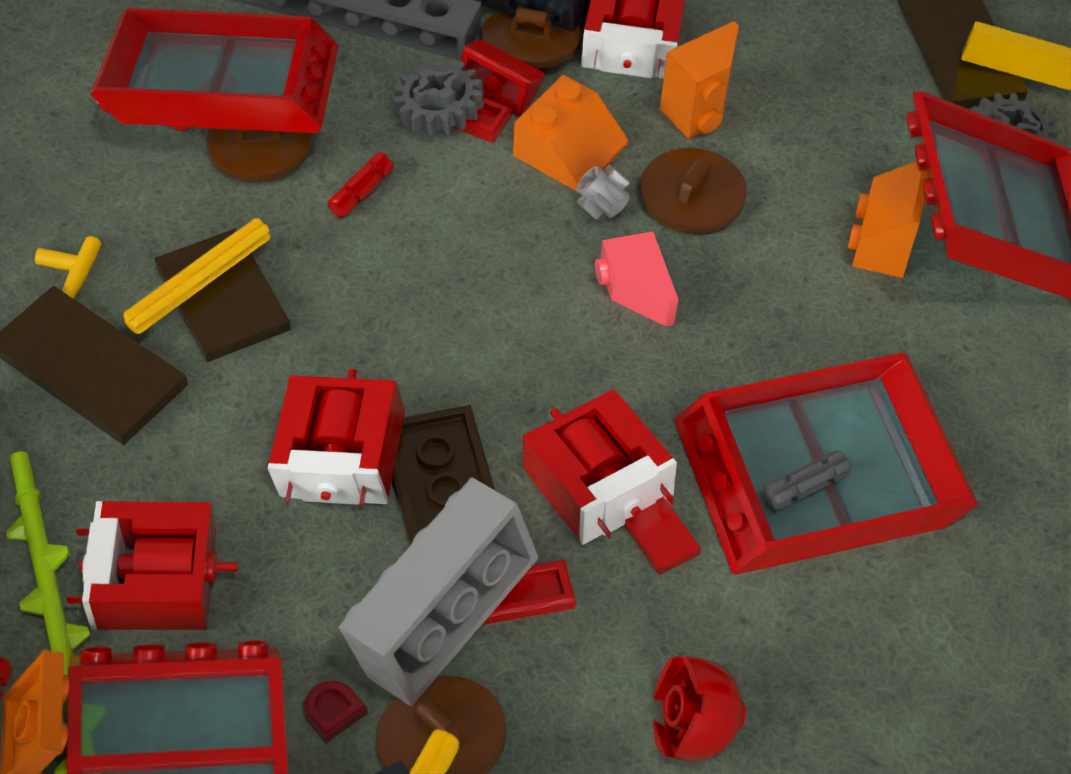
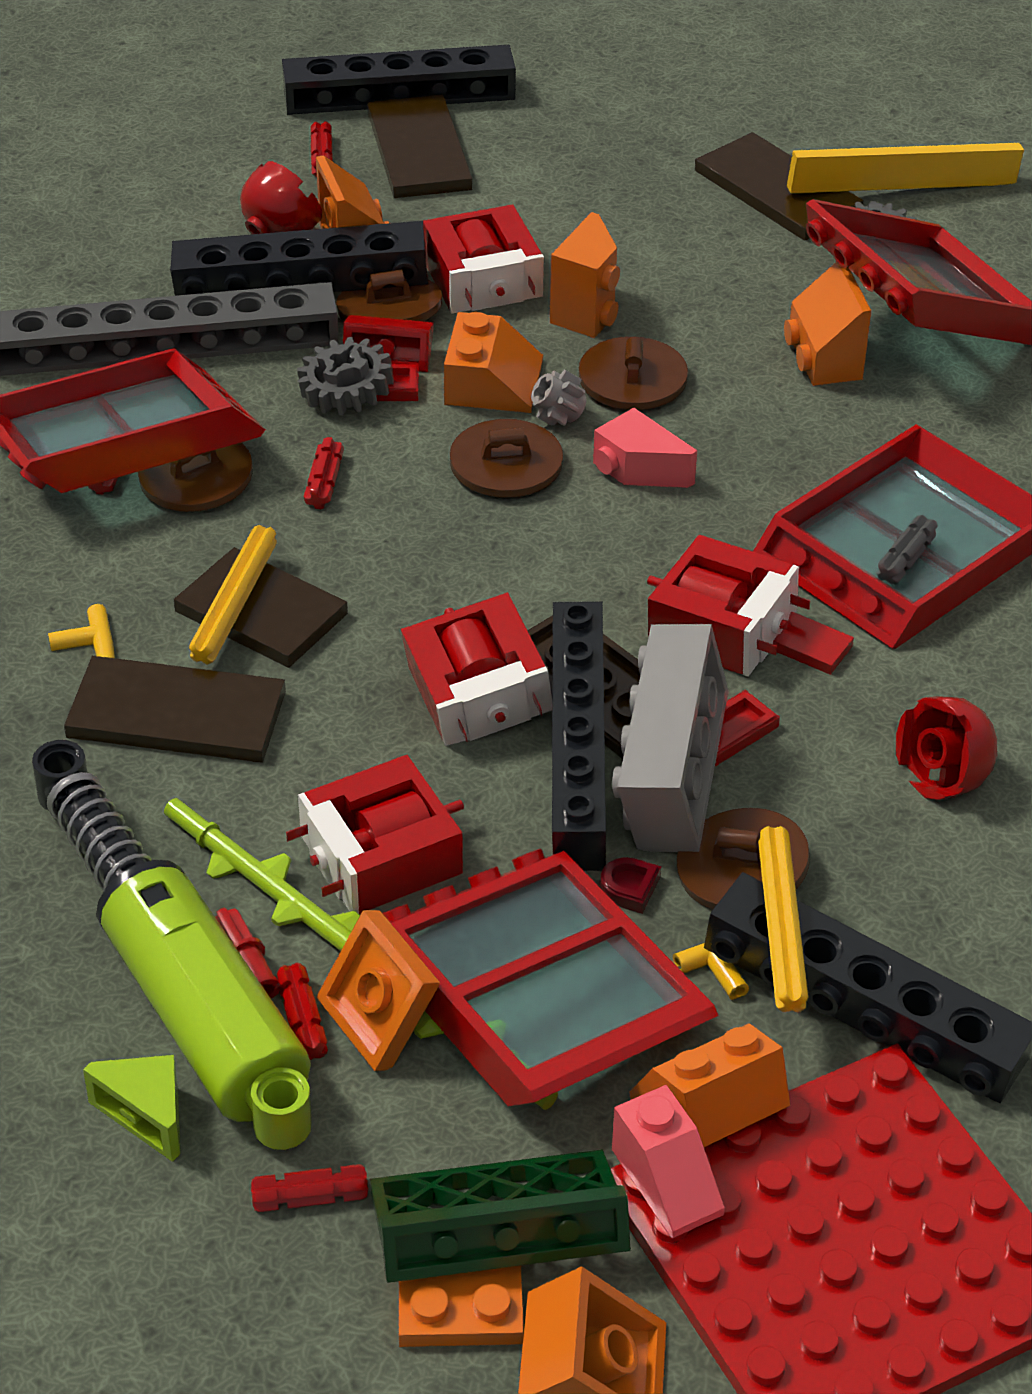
camera: 25 degrees left, 10 degrees down
none -> reddish brown shield [450,419,563,497]
none -> black brick [552,601,606,871]

